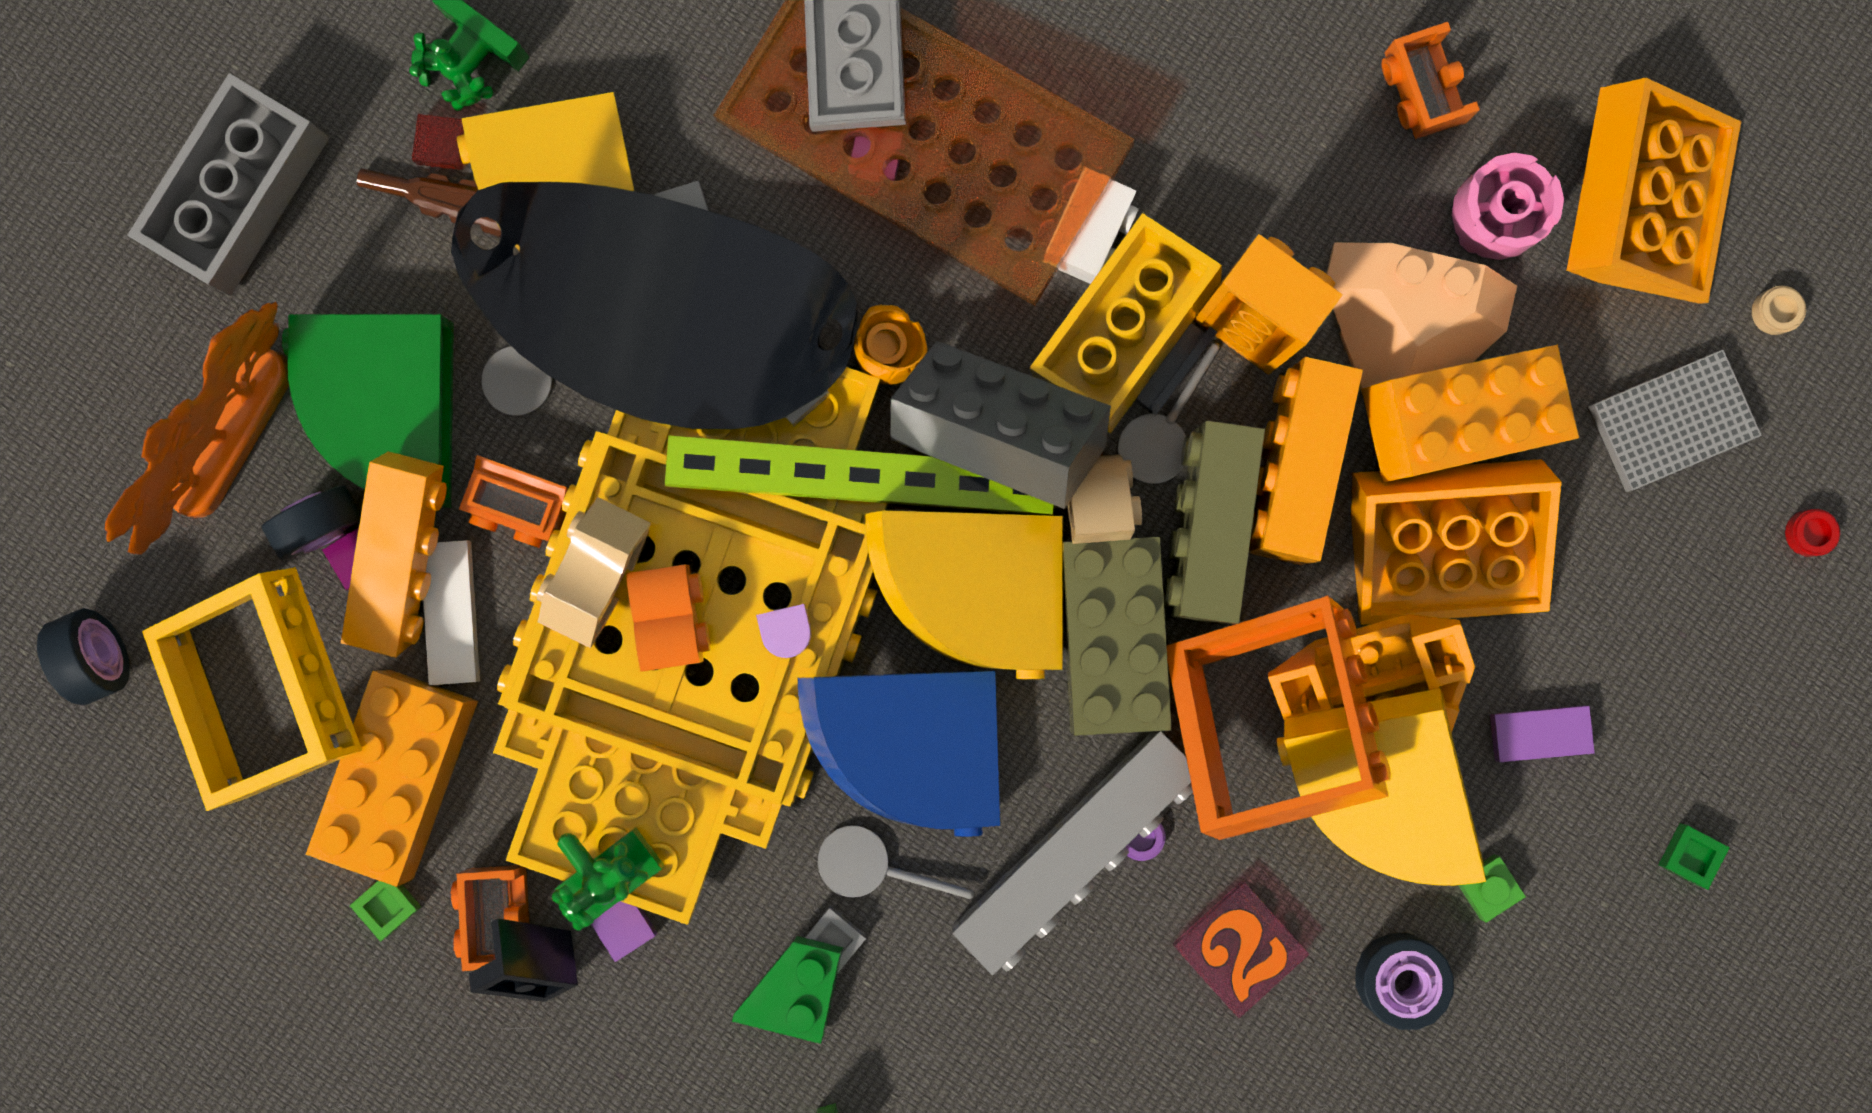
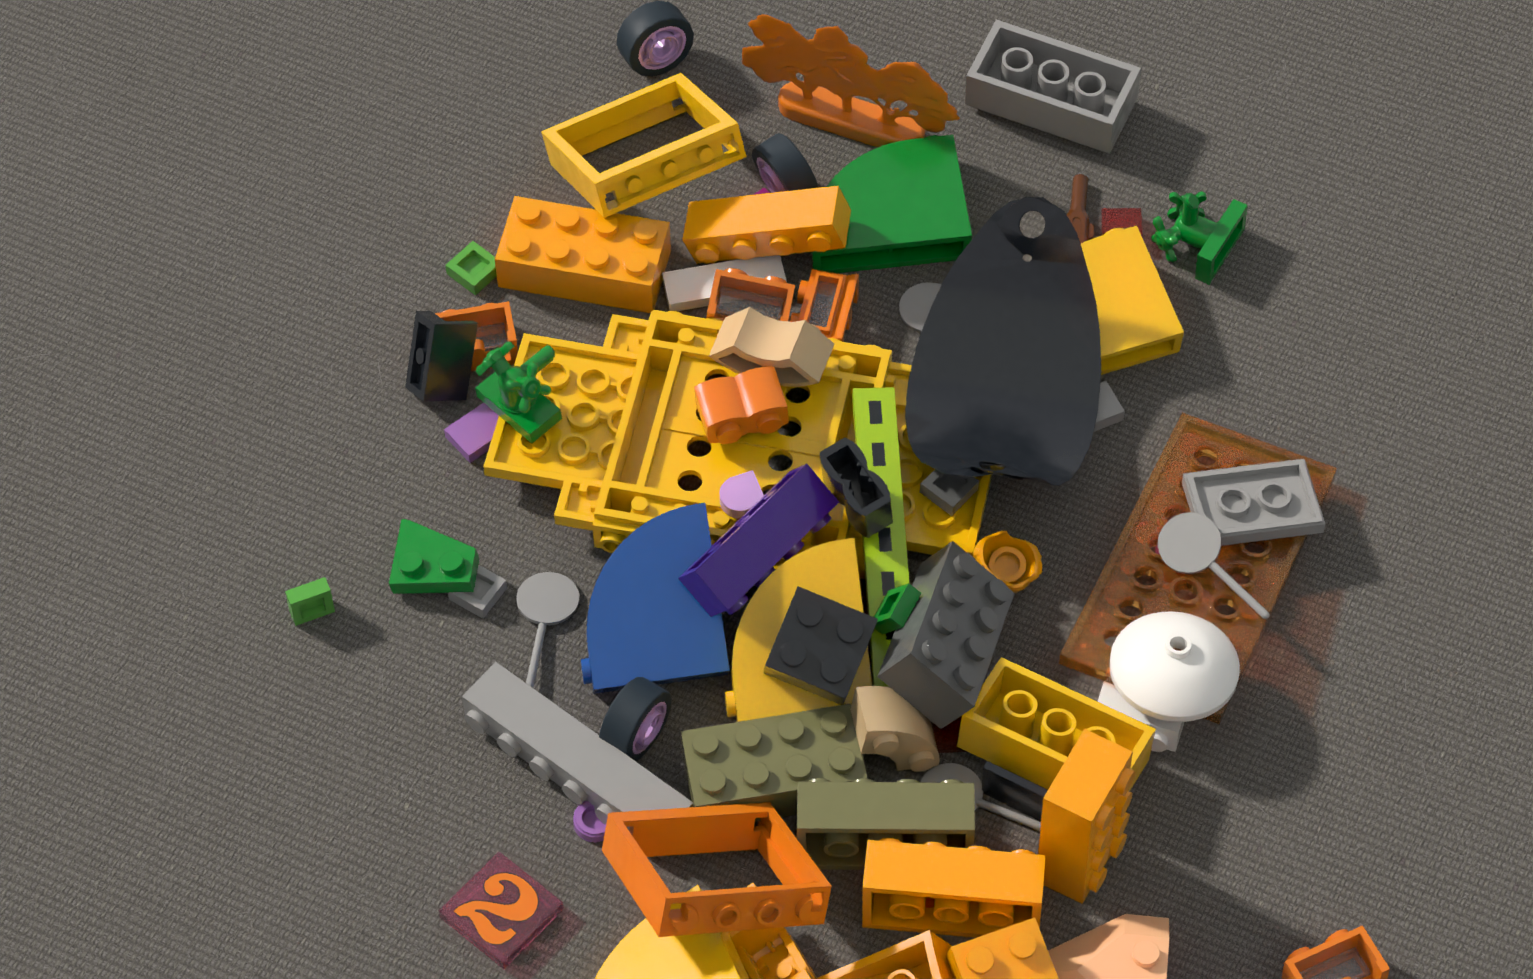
camera: 80 degrees right, 30 degrees down
none -> black wheel [599,677,672,761]
none -> dark purple brick [678,464,839,617]
none -> window [706,268,795,321]
none -> black brick [763,586,878,705]
none -> black brick [820,438,893,538]
none -> green tile [874,583,922,635]
none -> white dish [1110,611,1240,722]
none -> light grey piece [1158,512,1270,619]

